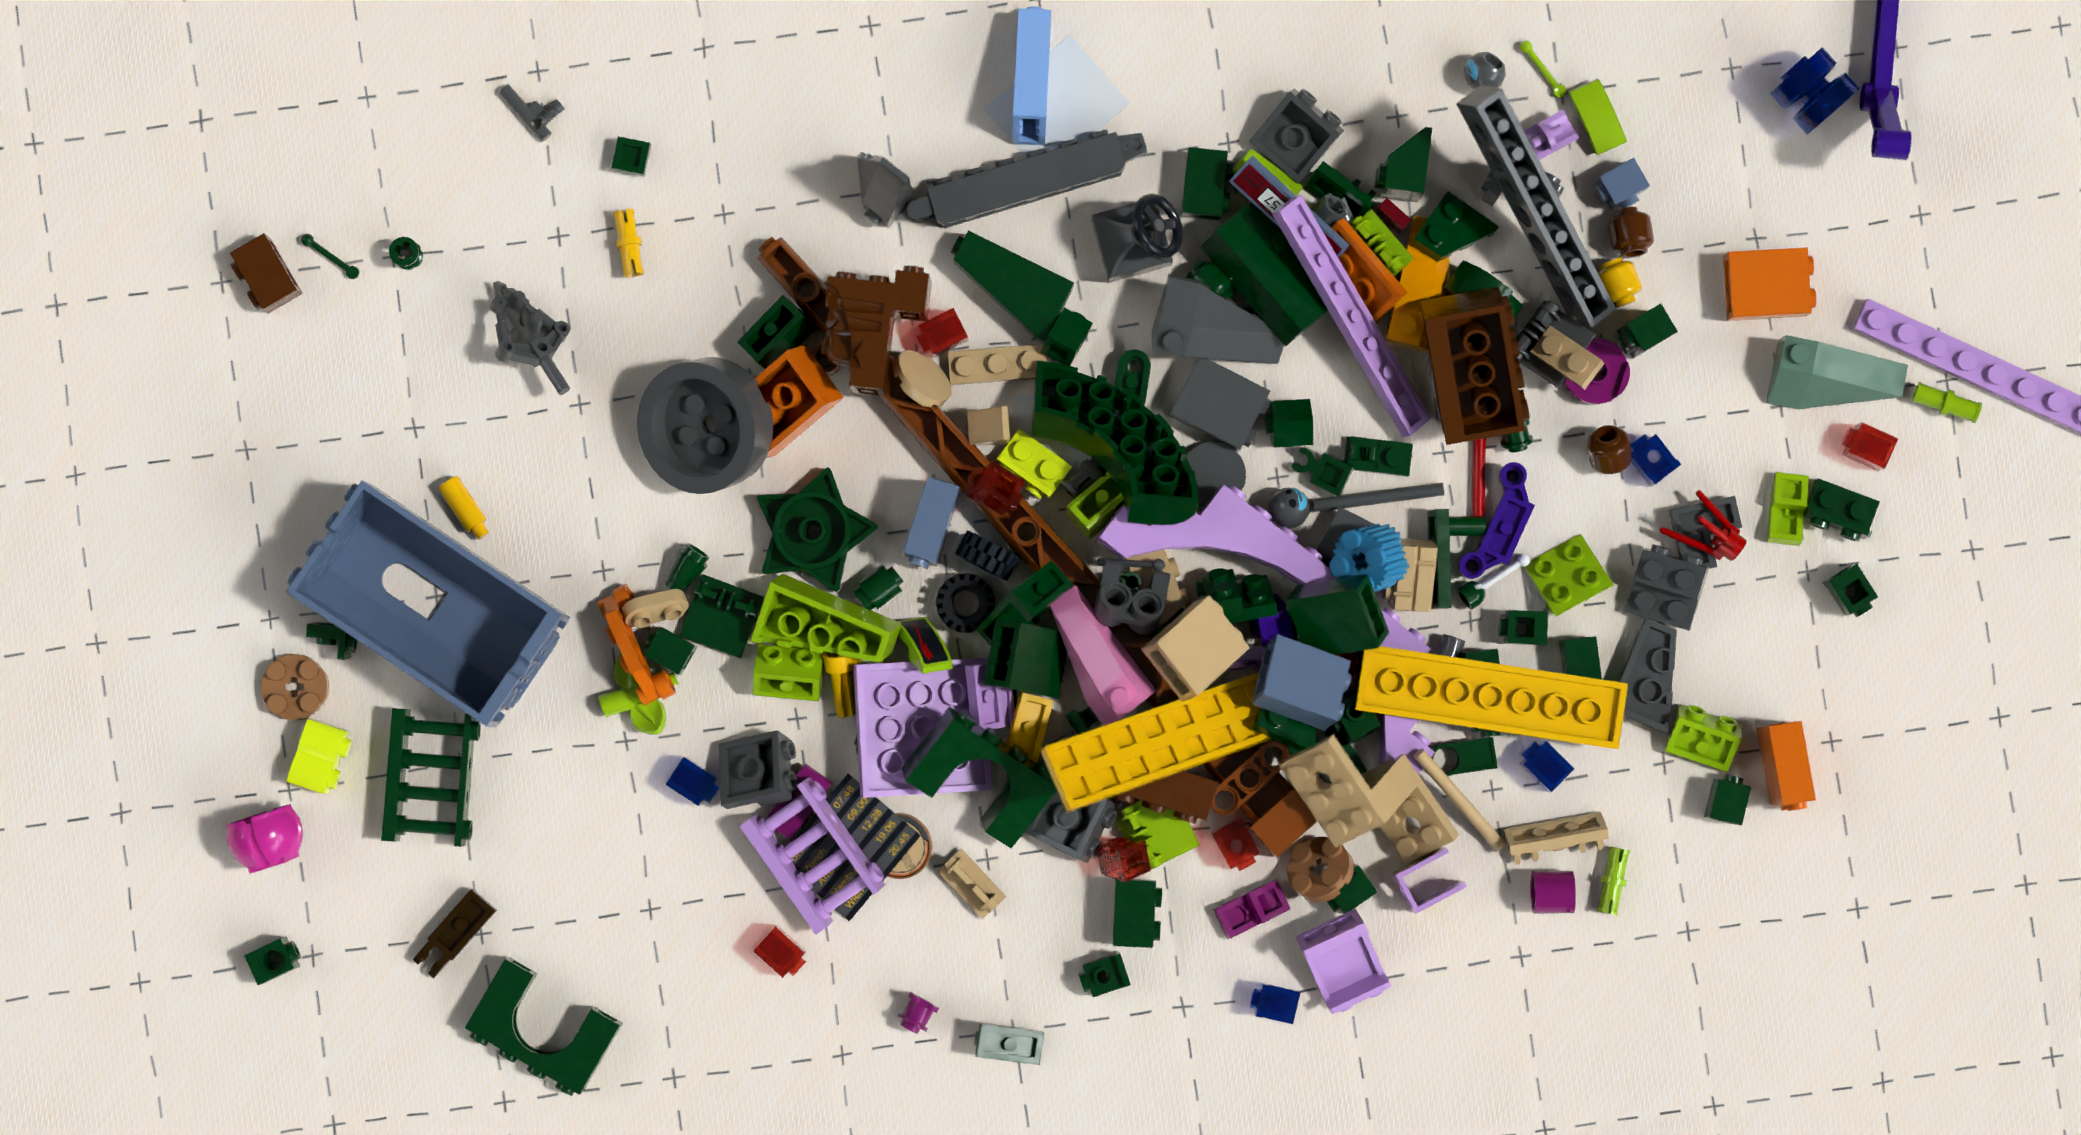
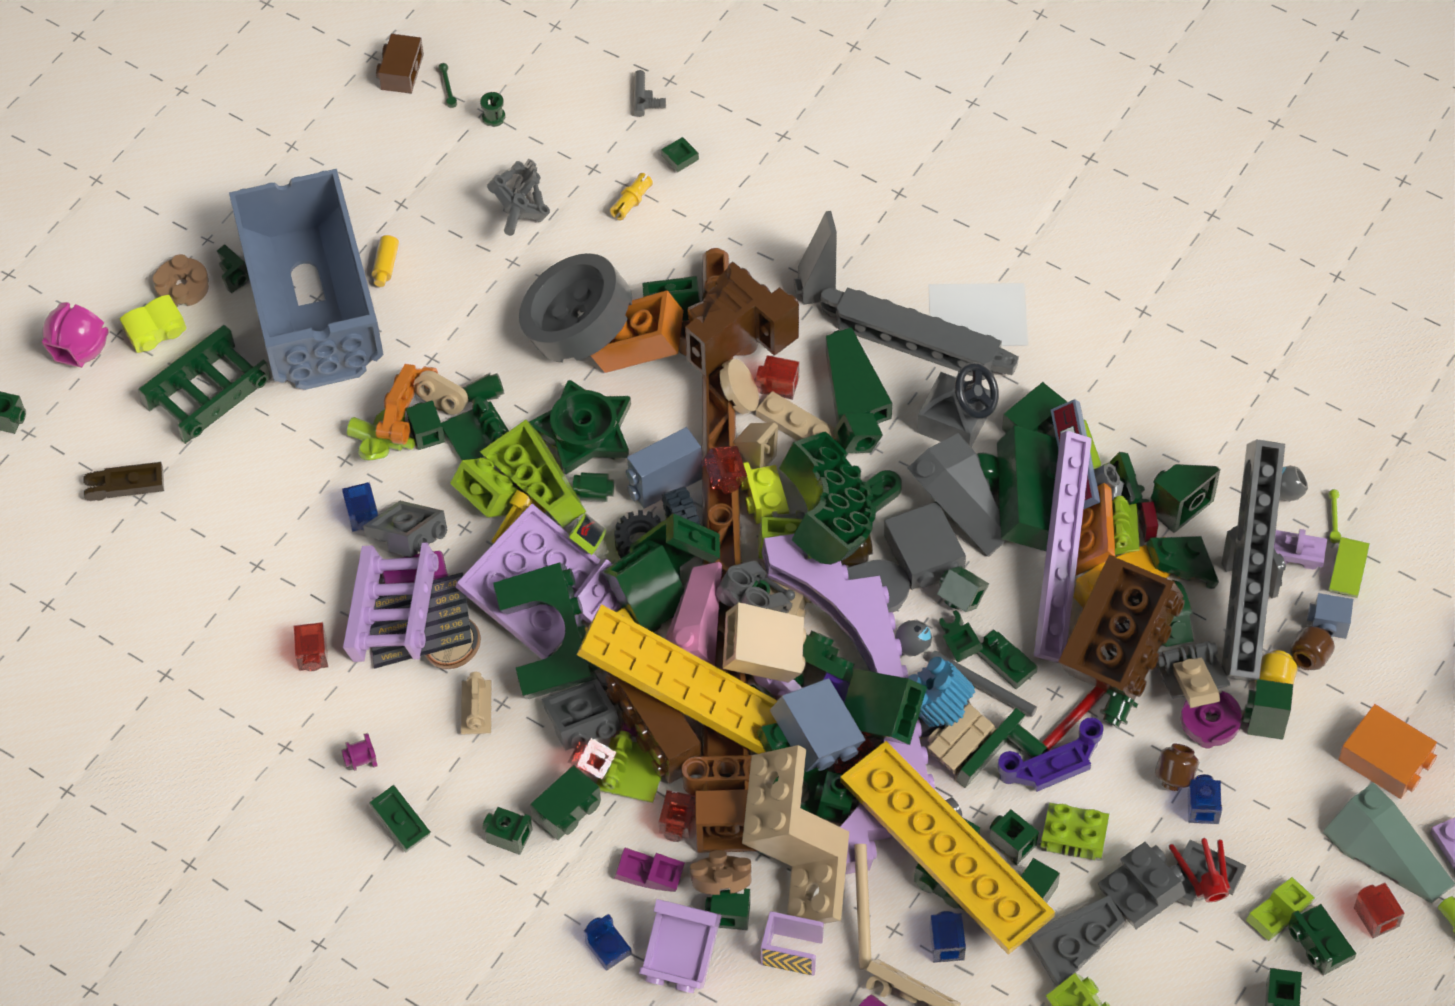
camera: 45 degrees right, 30 degrees down
dark green arch [465,957,623,1096] -> none
light blue slope [1012,6,1051,146] -> none
dark grey plate [1249,88,1344,184] -> none
dark green piece [1431,737,1498,776] -> none
hinge [1457,554,1530,610] -> none

